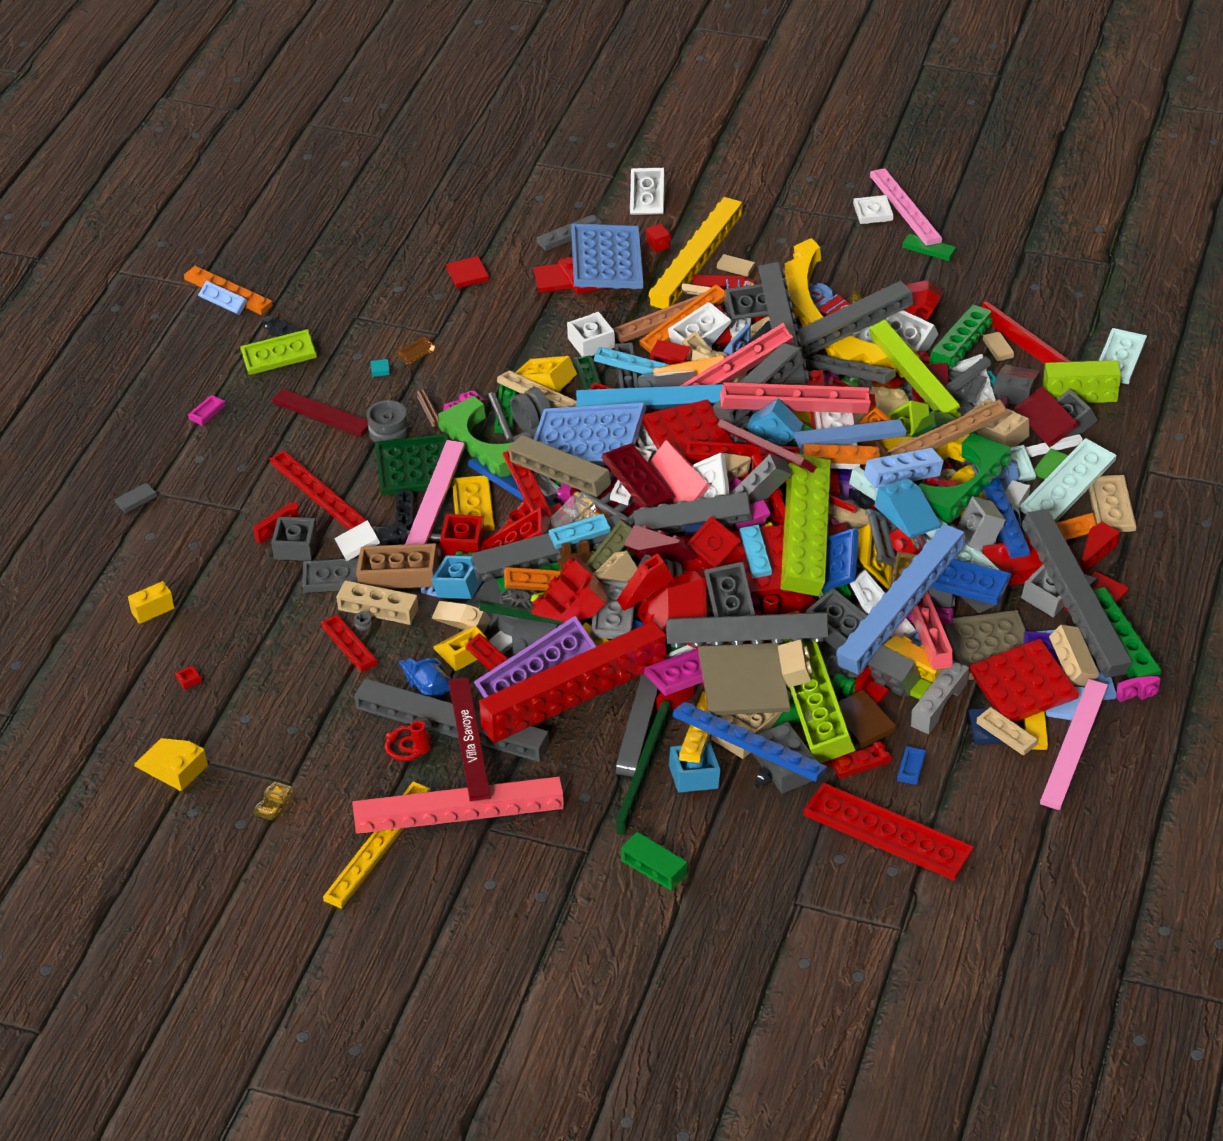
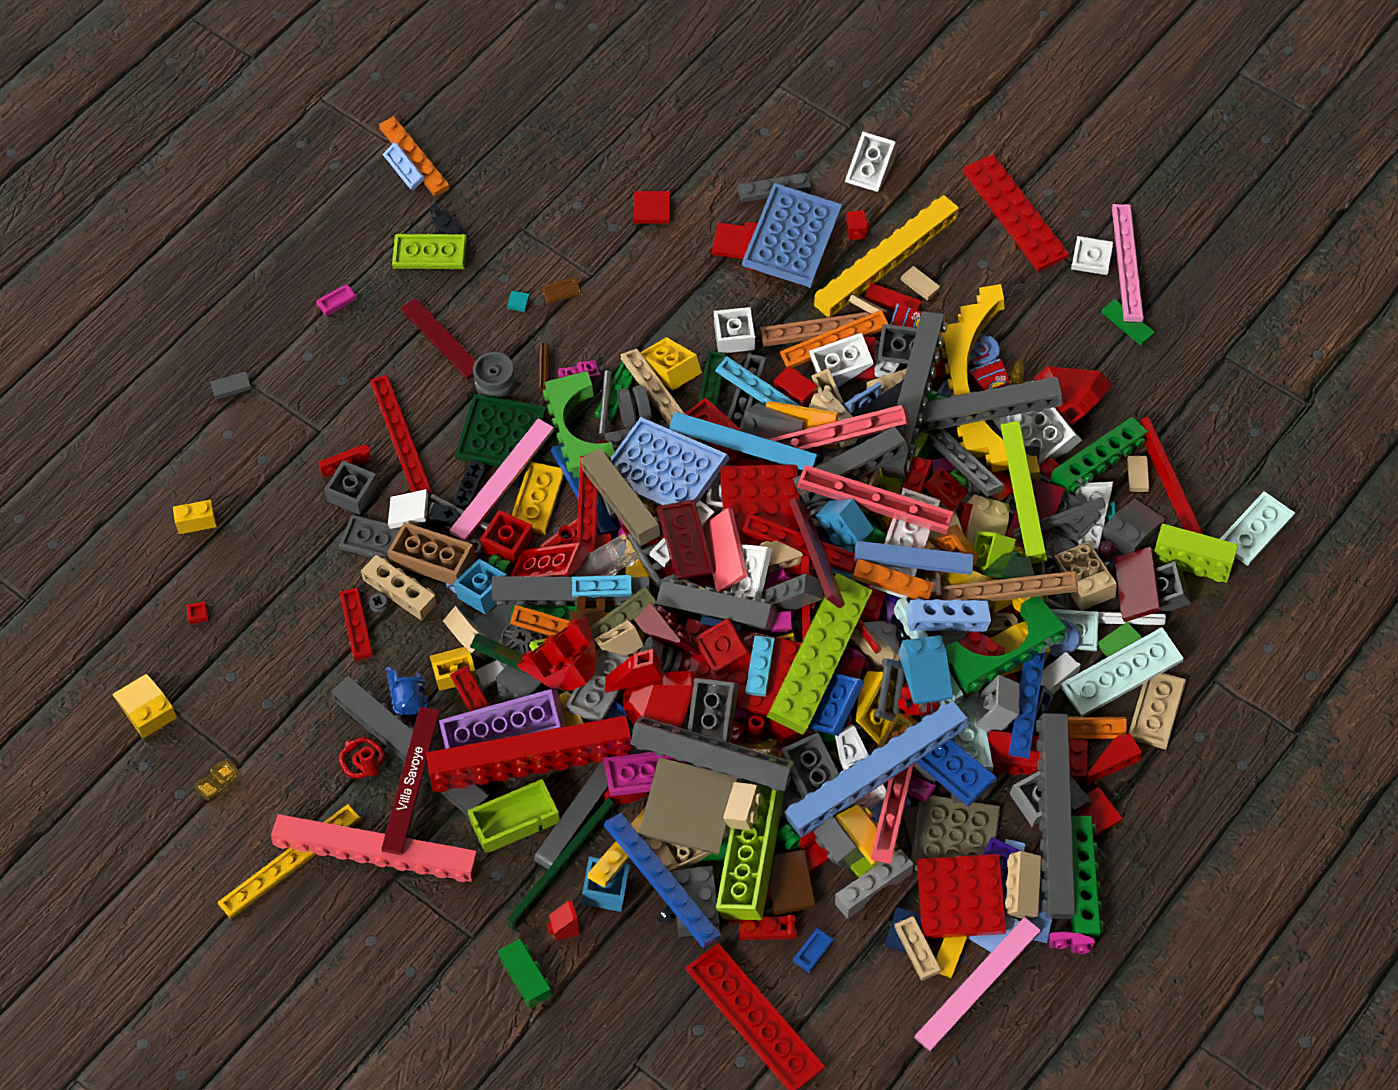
camera: 20 degrees right, 15 degrees up
none -> lime piece [468,779,559,854]
none -> red slope [547,900,579,941]
none -> red plate [963,154,1069,272]

